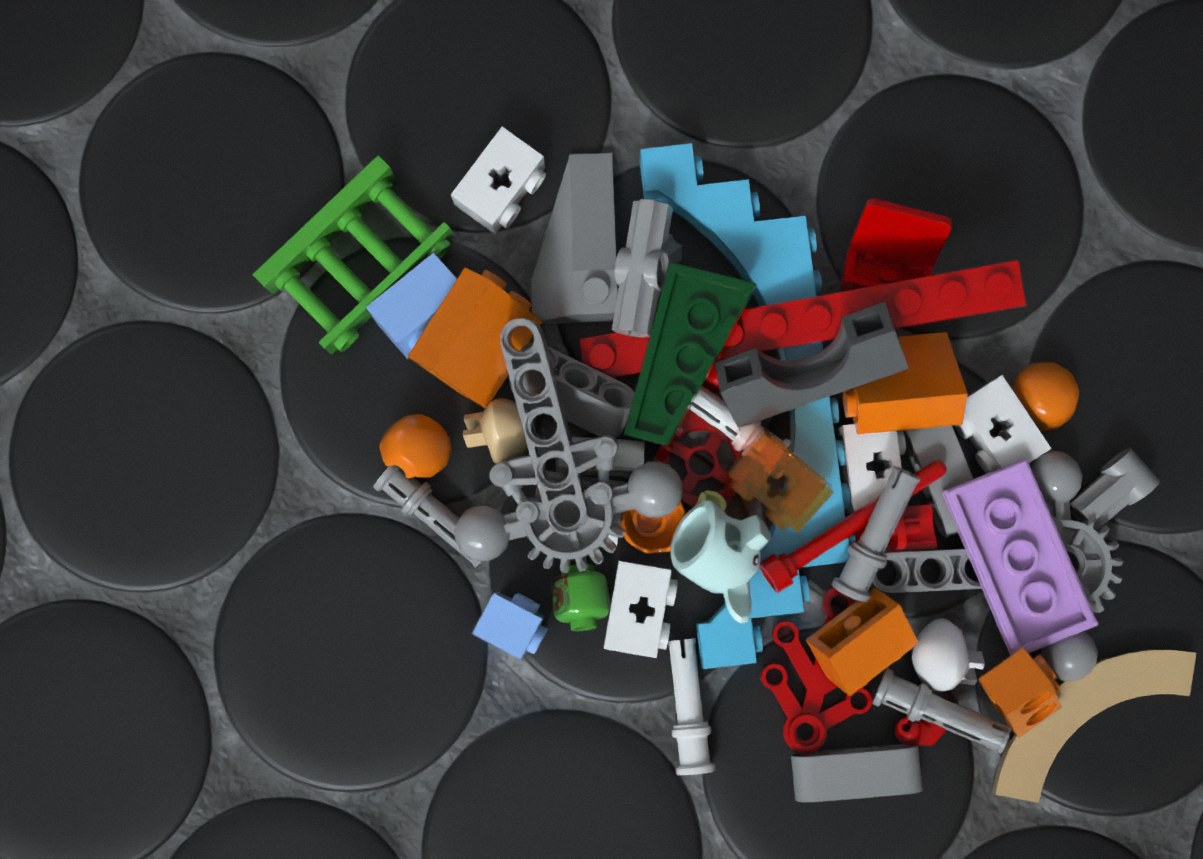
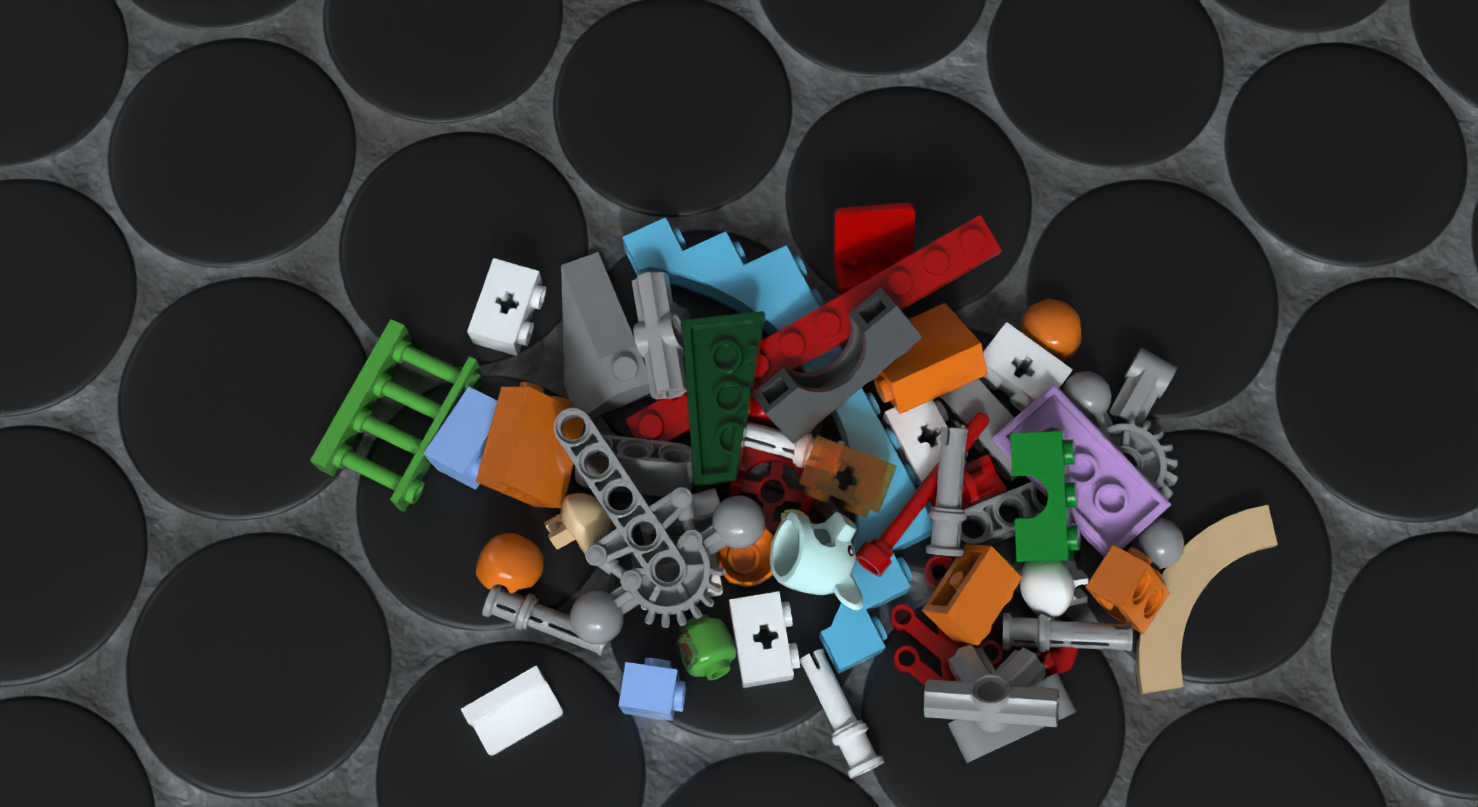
camera: 20 degrees left, 10 degrees down
none -> white panel [461,666,563,756]
none -> light grey piece [924,644,1060,732]
none -> green arch [1010,431,1081,562]

